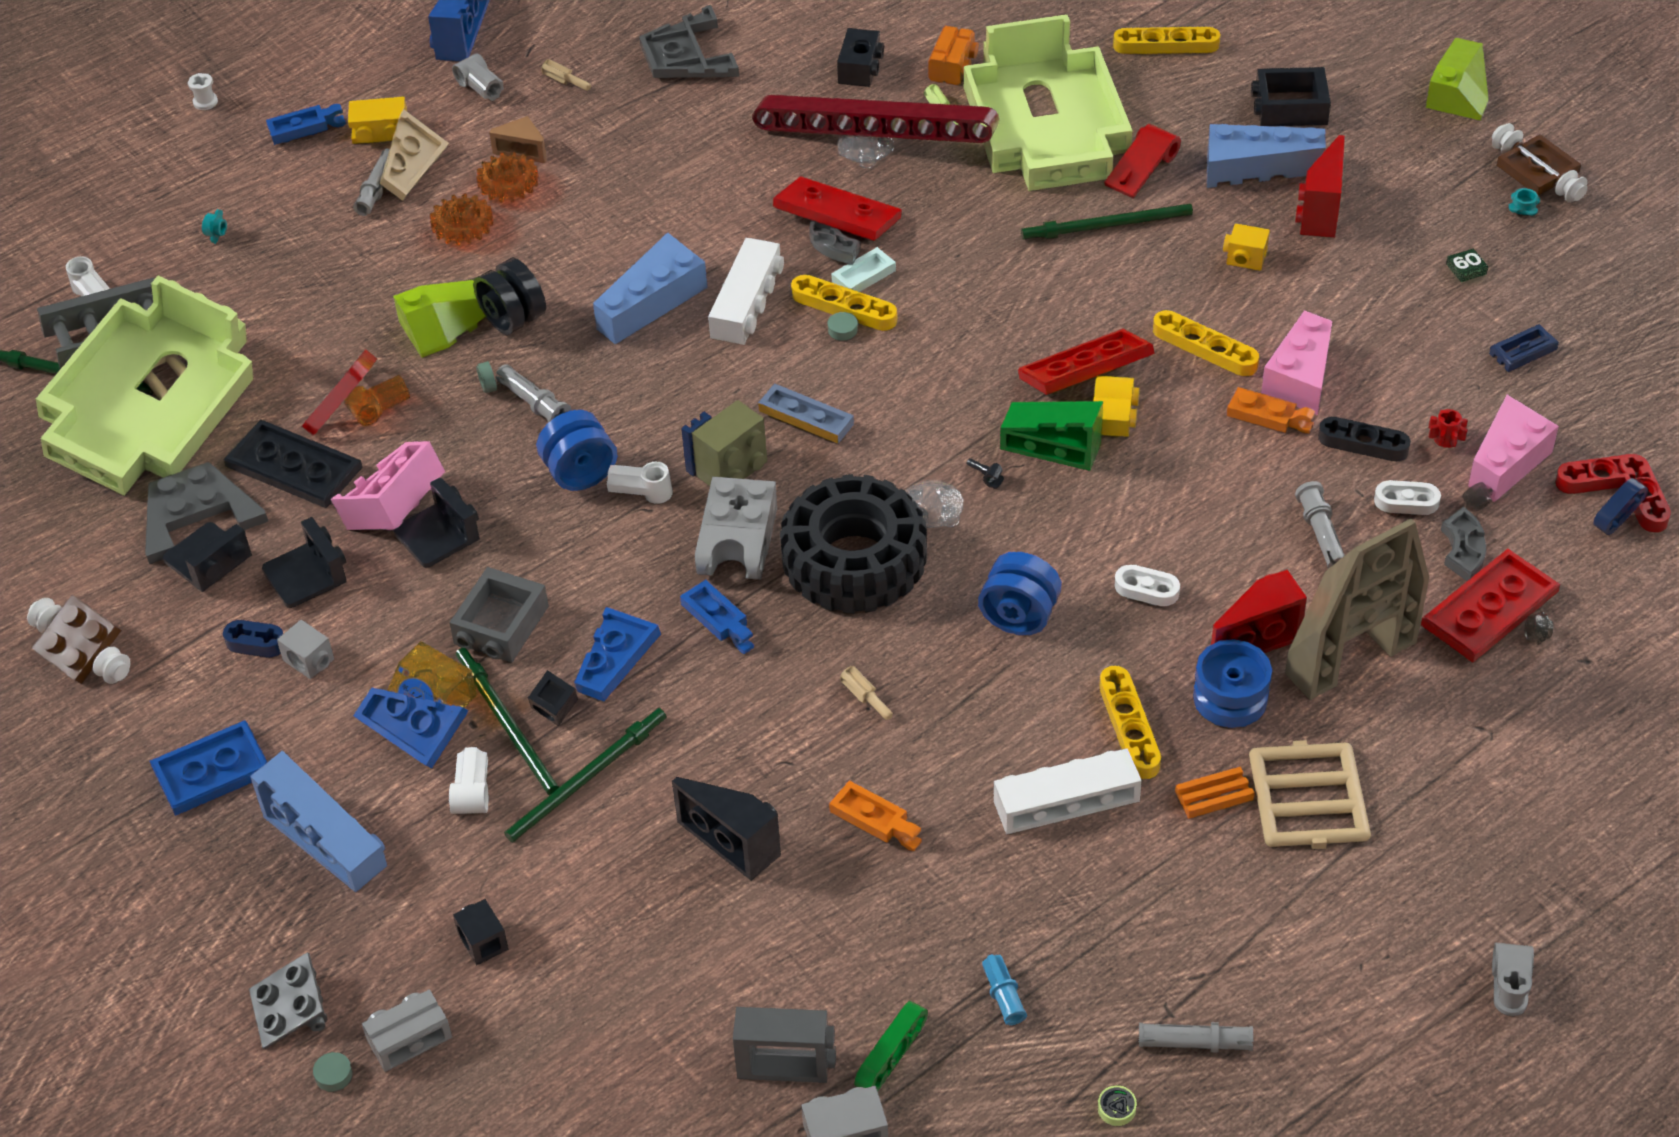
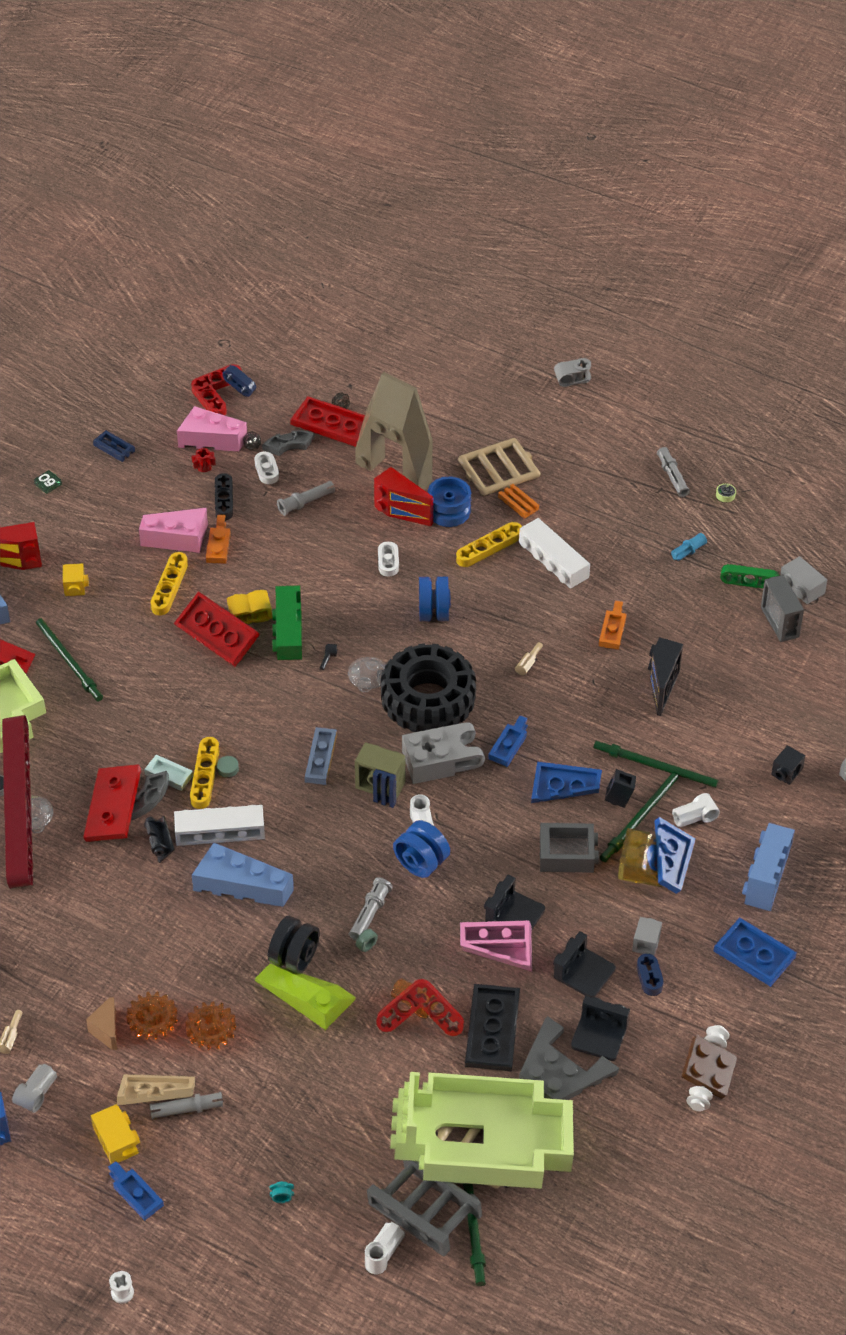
camera: 115 degrees left, 0 degrees up
none -> black hinge [144,816,174,863]

